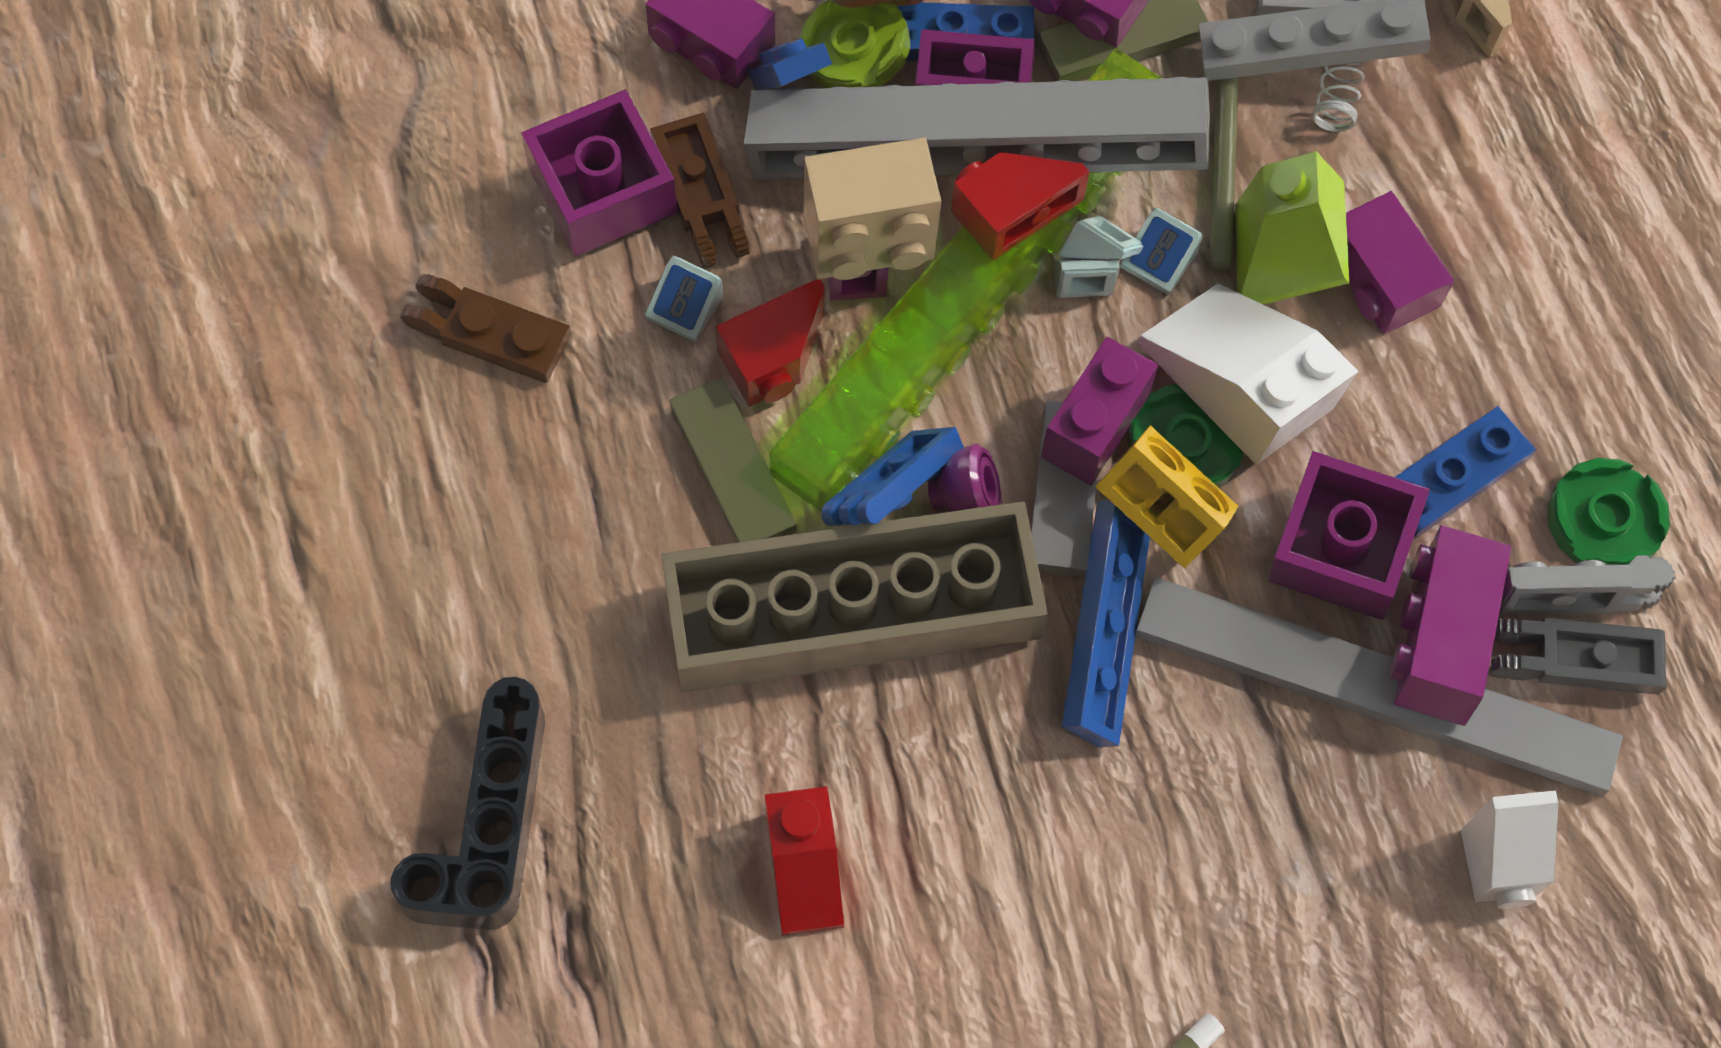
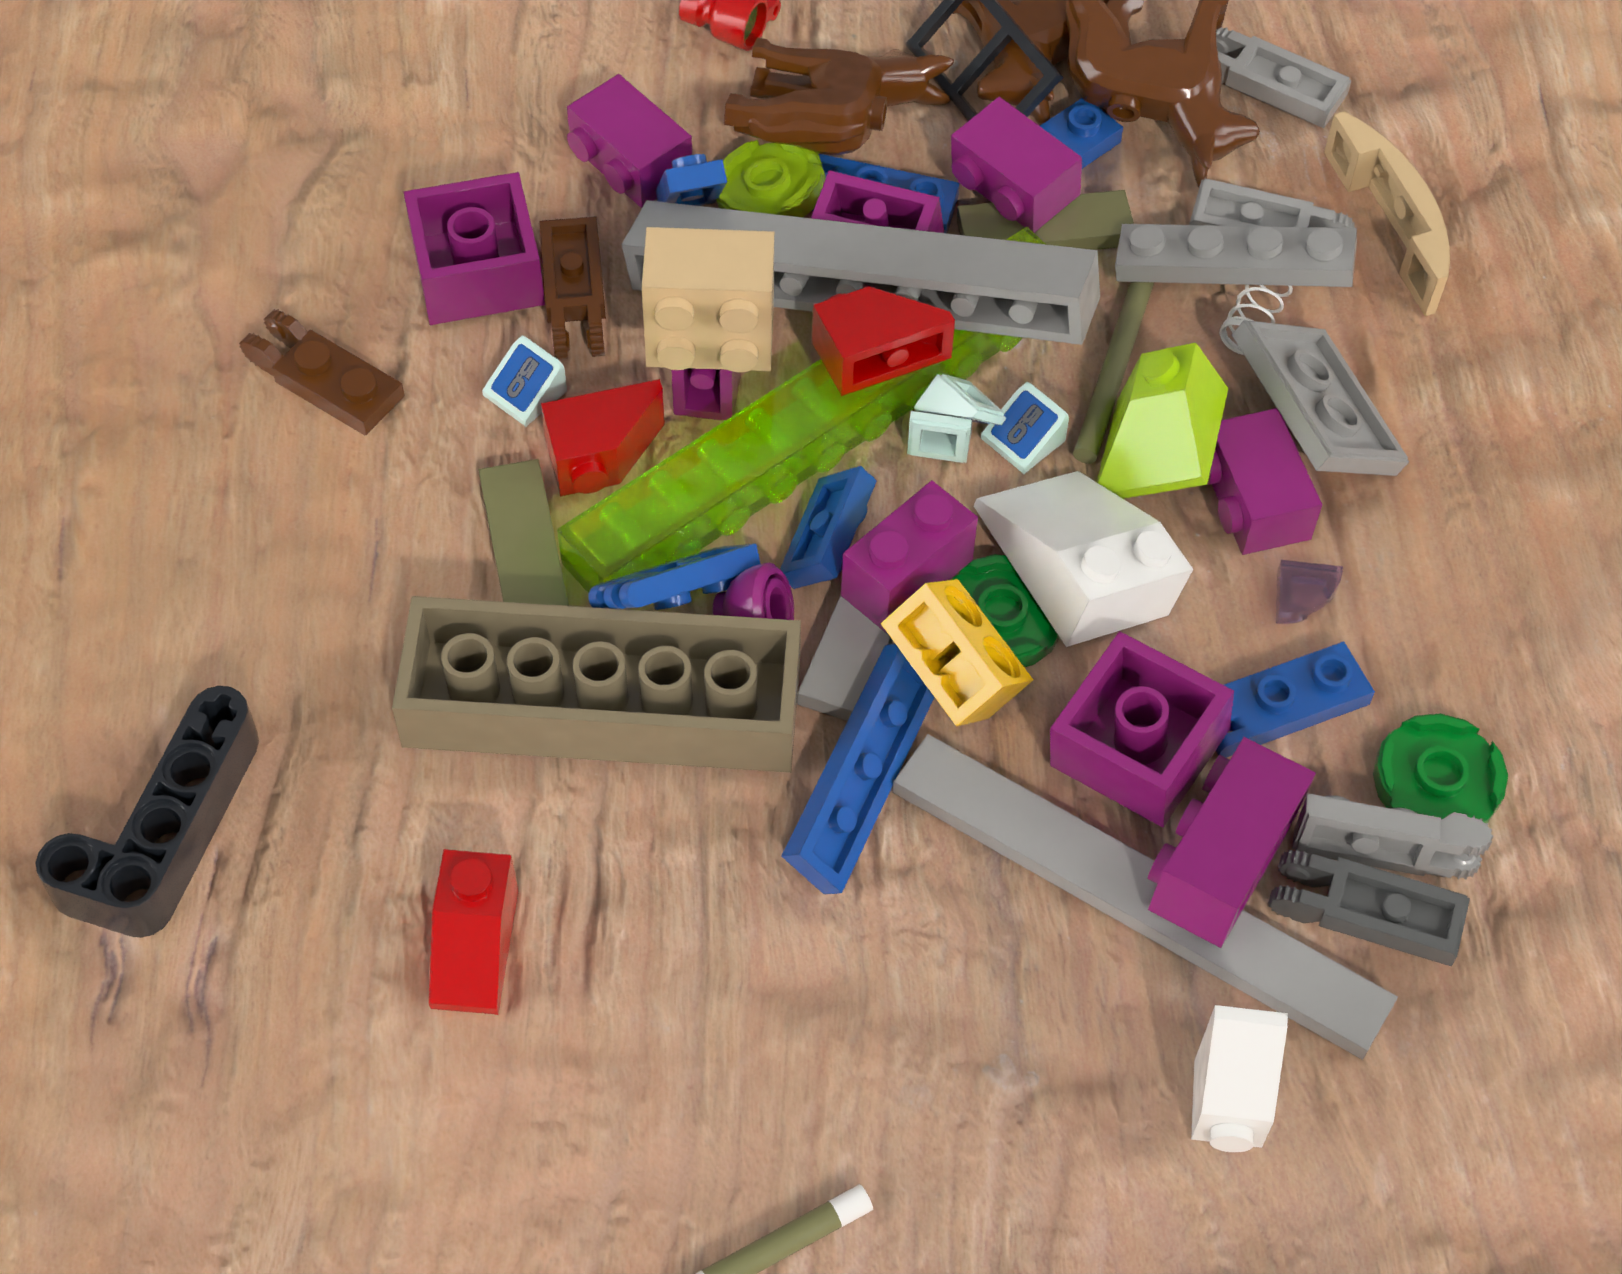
camera: 15 degrees right, 10 degrees down
none -> blue plate [780,466,877,589]
none -> light grey tile [1232,320,1409,476]
none -> clear purple tile [1276,560,1343,624]

